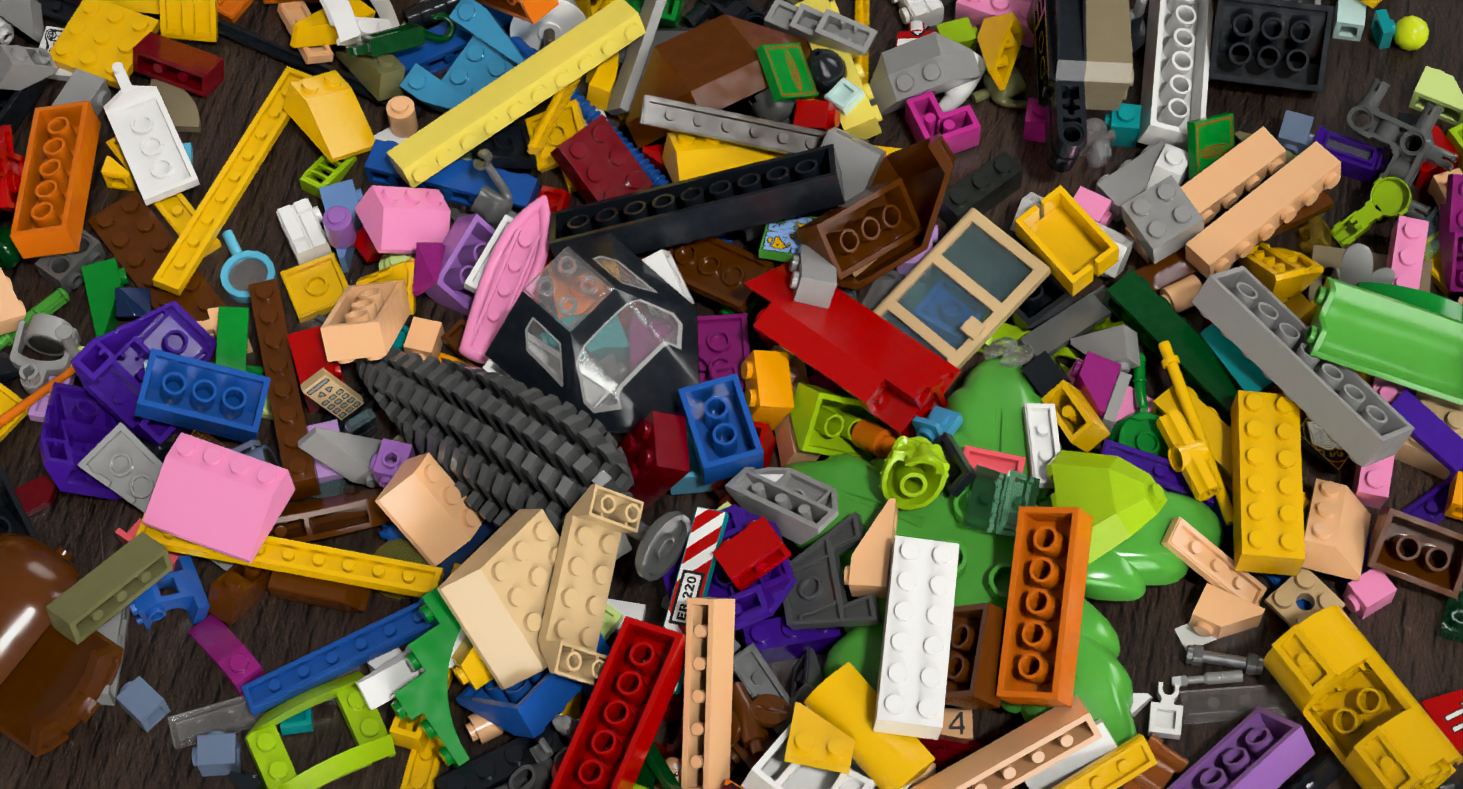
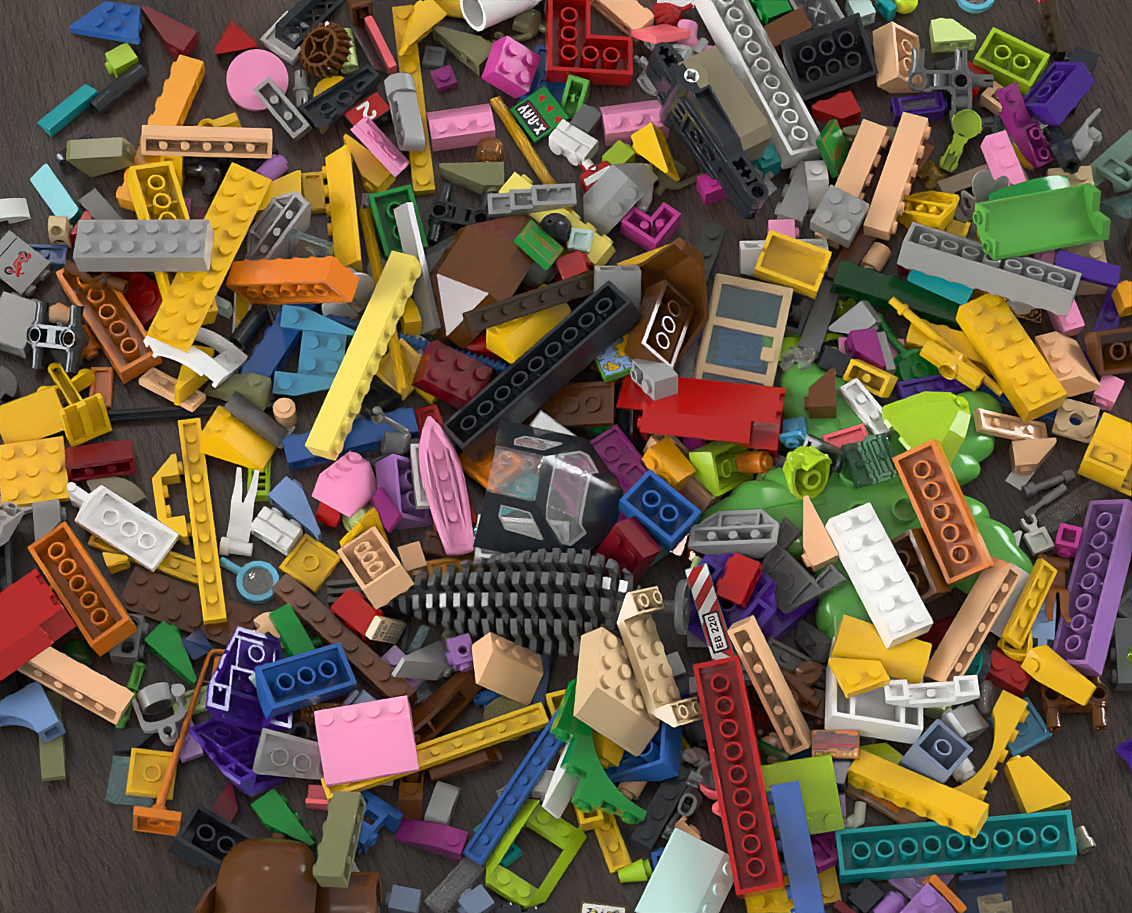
camera: 35 degrees left, 5 degrees up
medium lavender brick [322,206,357,249] -> none
dark green piece [346,12,456,57] -> none
sand blue brick [1277,110,1315,156] -> none
none -> yellow slope [152,454,193,545]
none -> white flag [219,467,259,556]
none -> dark grey tile [224,391,289,448]
none -> green slope [251,788,316,852]
none -> light grey beam [424,781,461,826]
none -> reddish brown slope [804,368,836,419]
none -> red slope [811,91,862,129]
none -> light nougat slope [872,22,923,93]
none -> dark pink brick [1053,522,1083,558]

